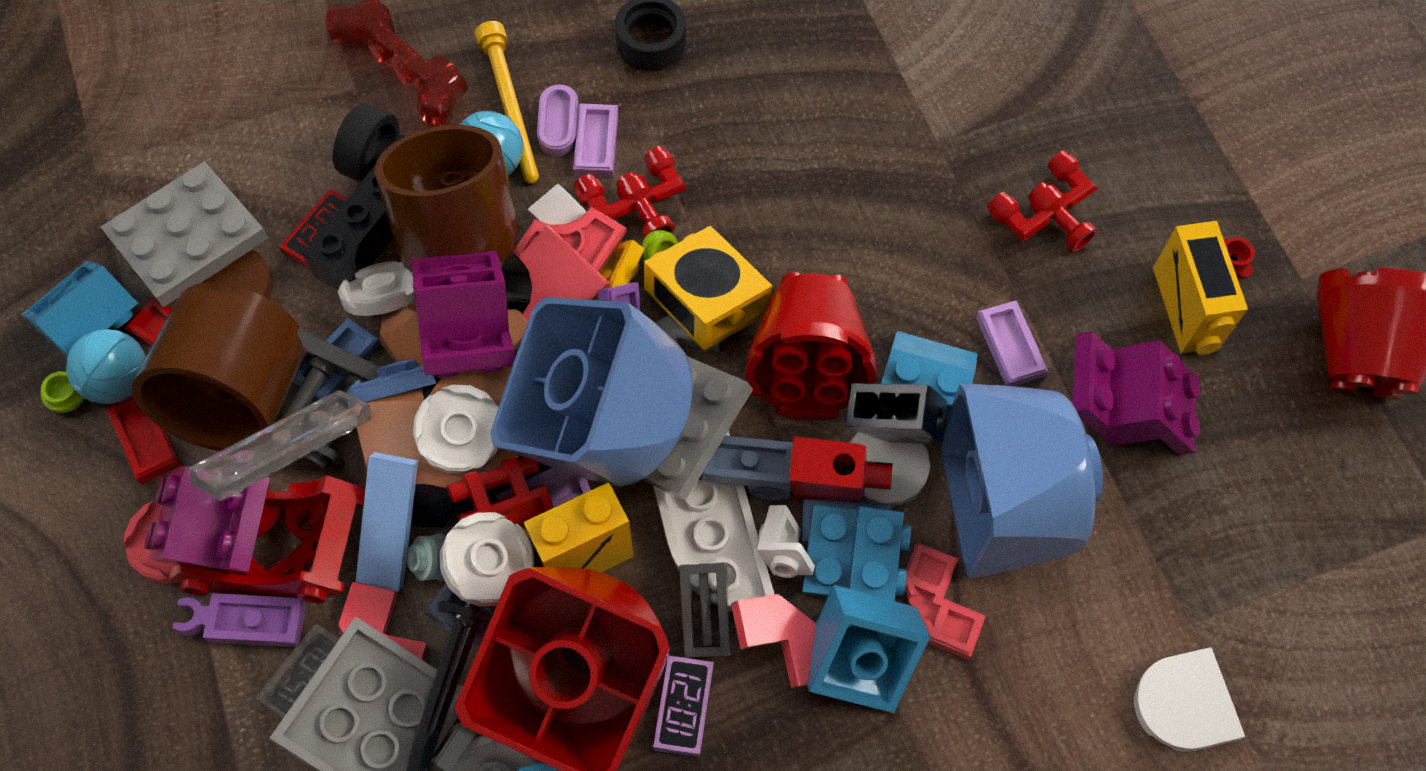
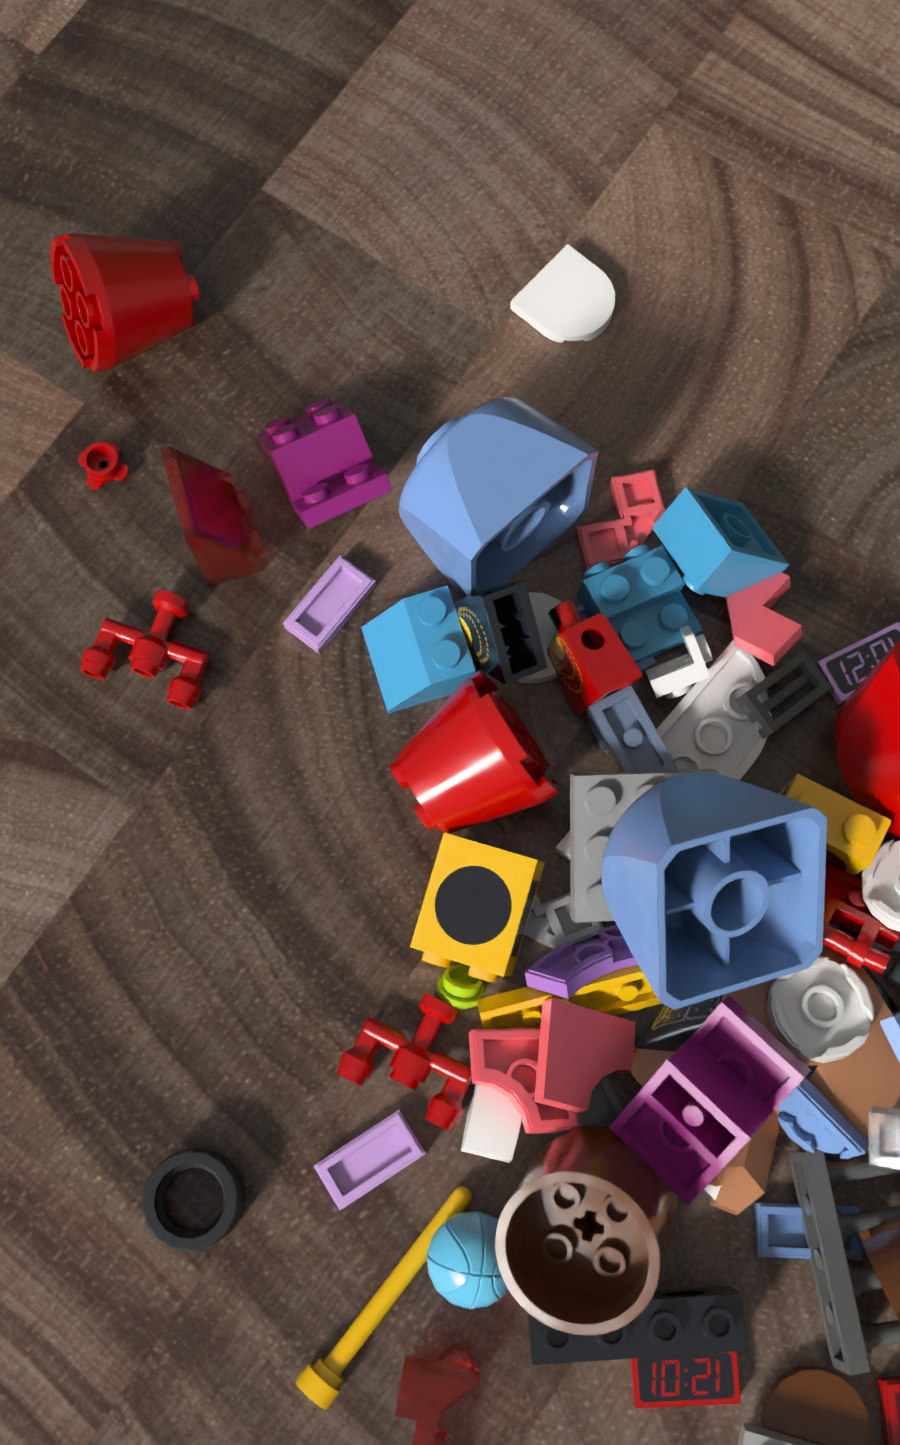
camera: 120 degrees left, 10 degrees up
black tyre [332,103,400,182] -> none
white tile [338,261,415,316] -> none
lavender tile [537,84,579,157] -> none
yellow brick [1153,221,1248,355] -> none
none -> clear red slope [160,446,265,587]

